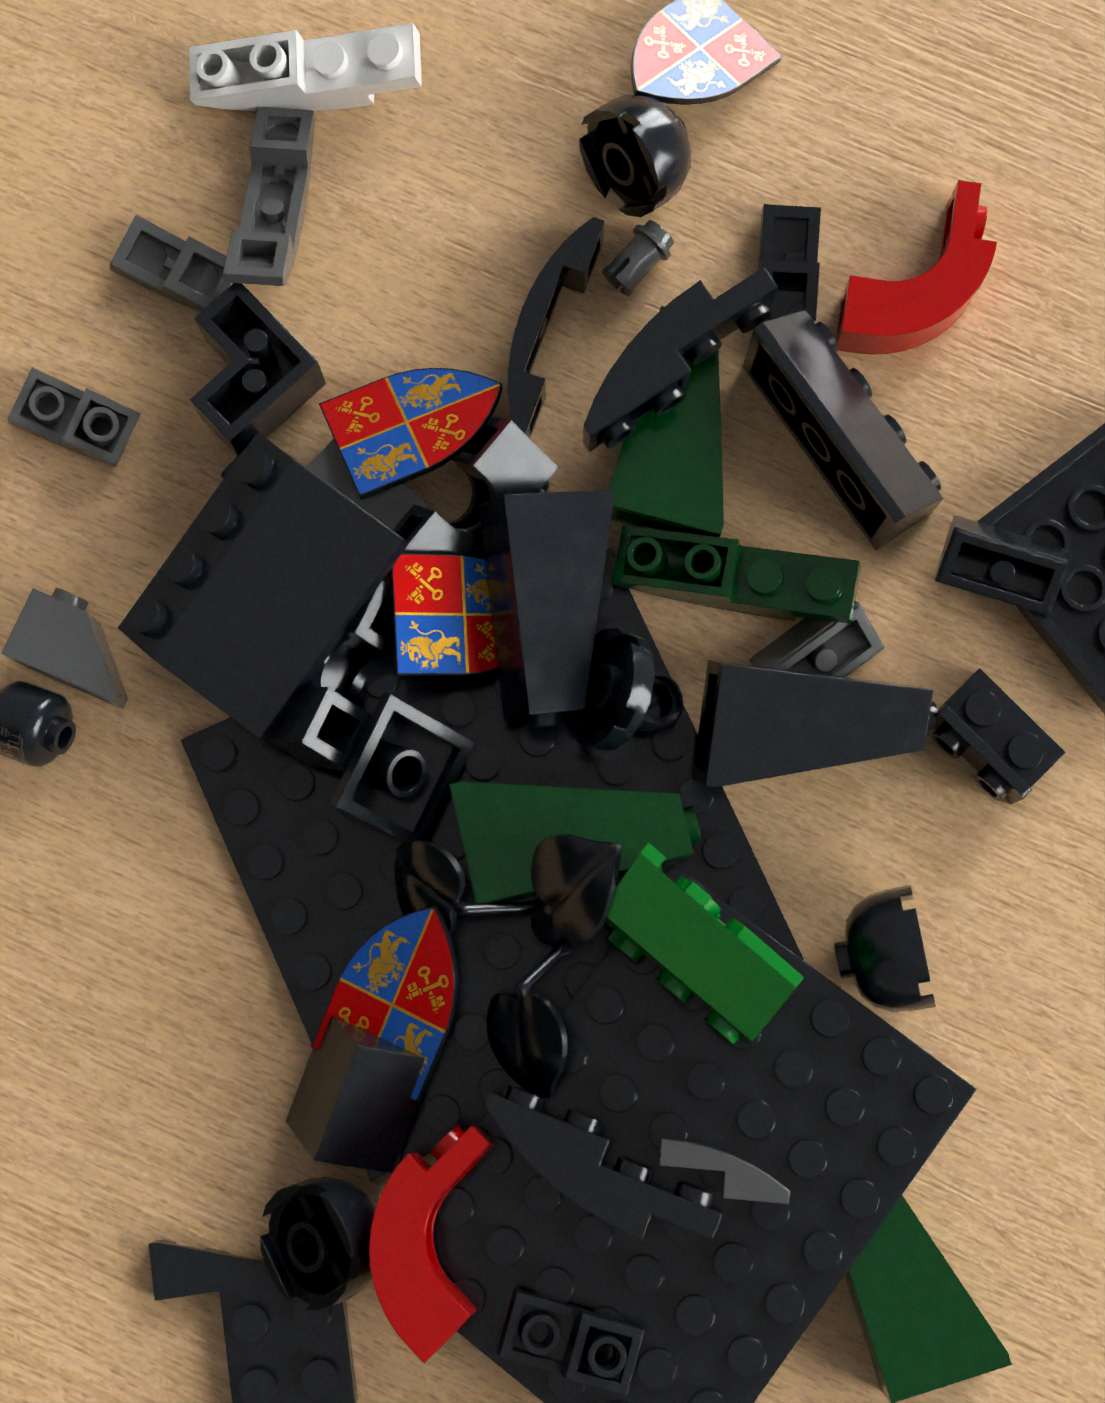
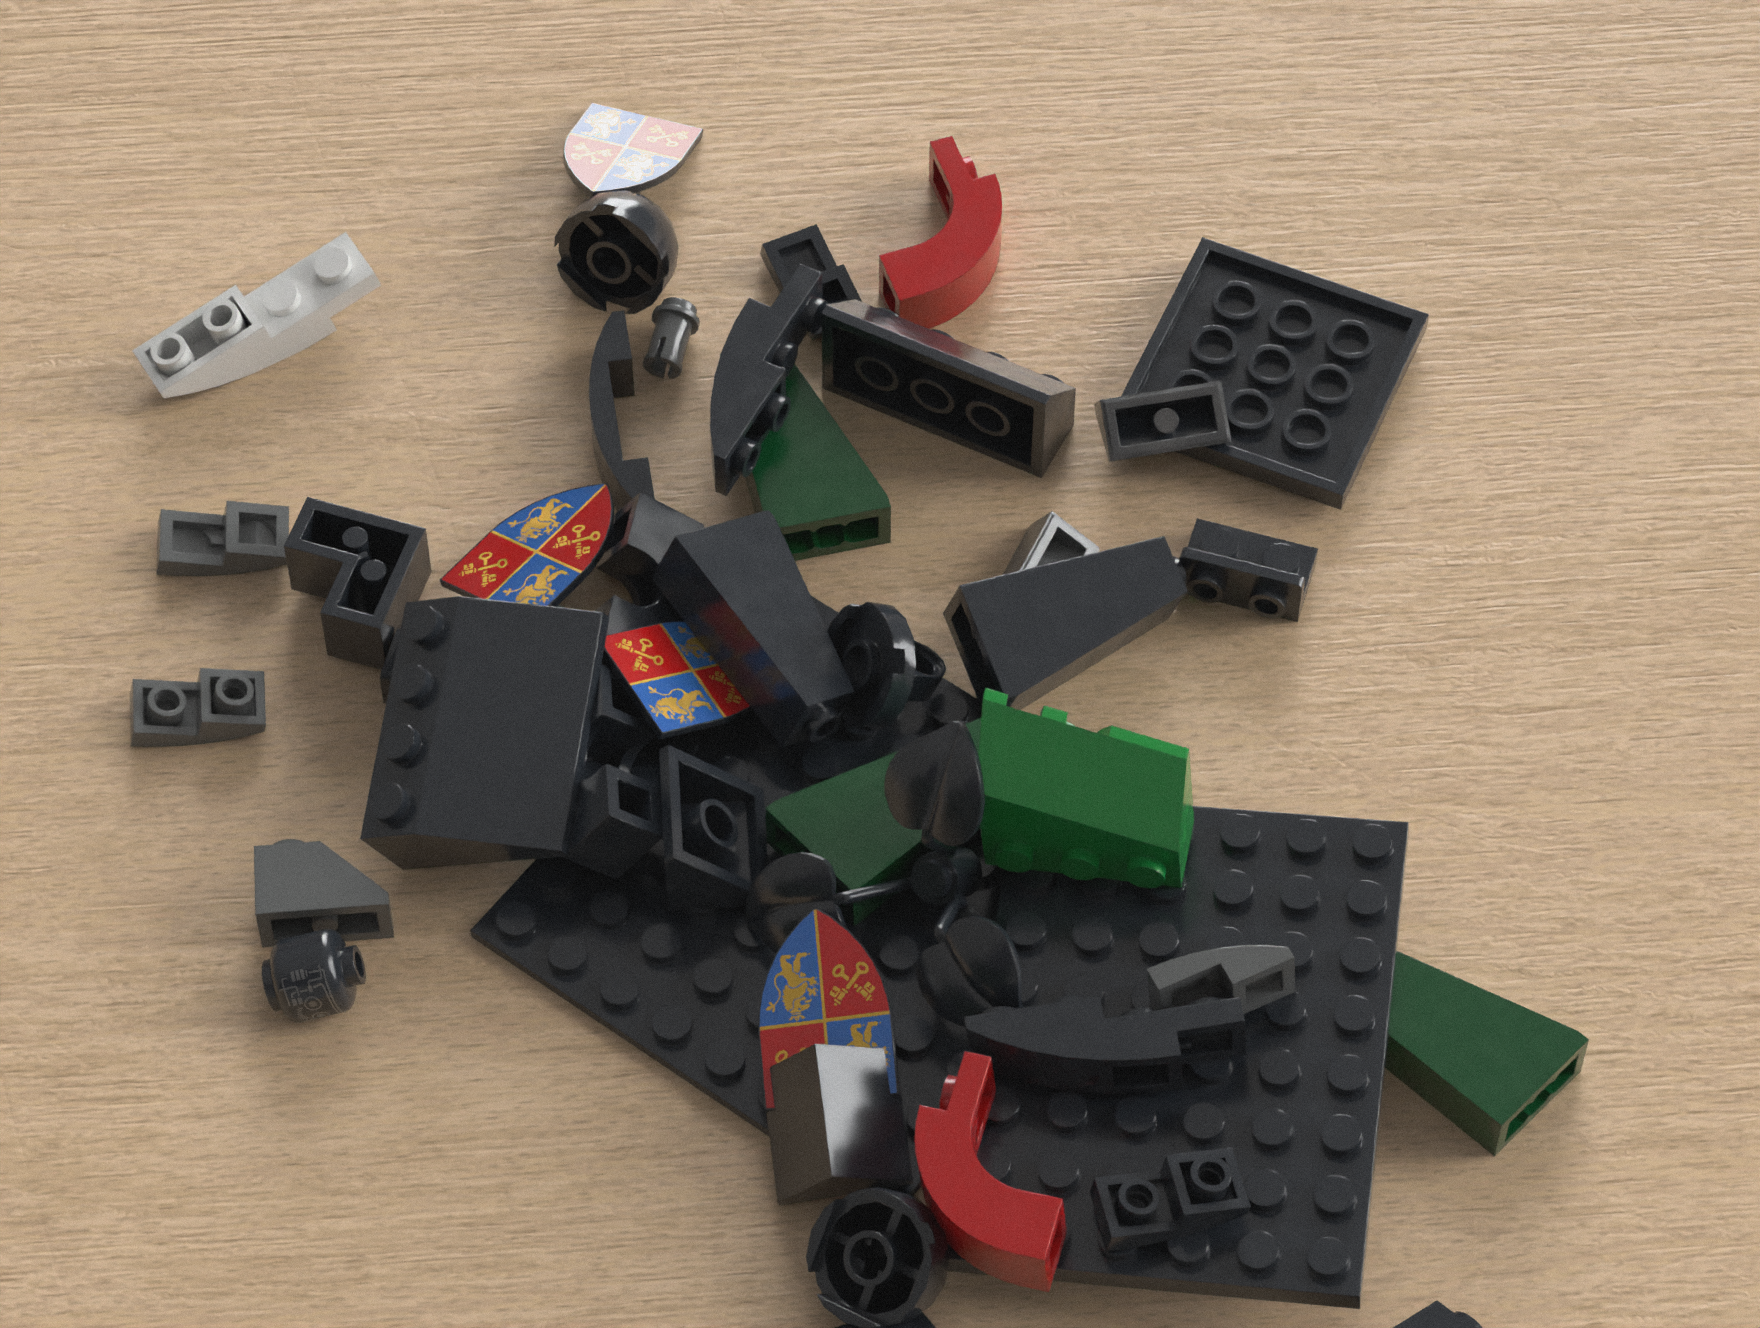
camera: 30 degrees left, 25 degrees down
dark grey slope [223,107,315,286] -> none
dark green slope [612,525,861,624] -> none
black cylinder [834,885,936,1012] -> none

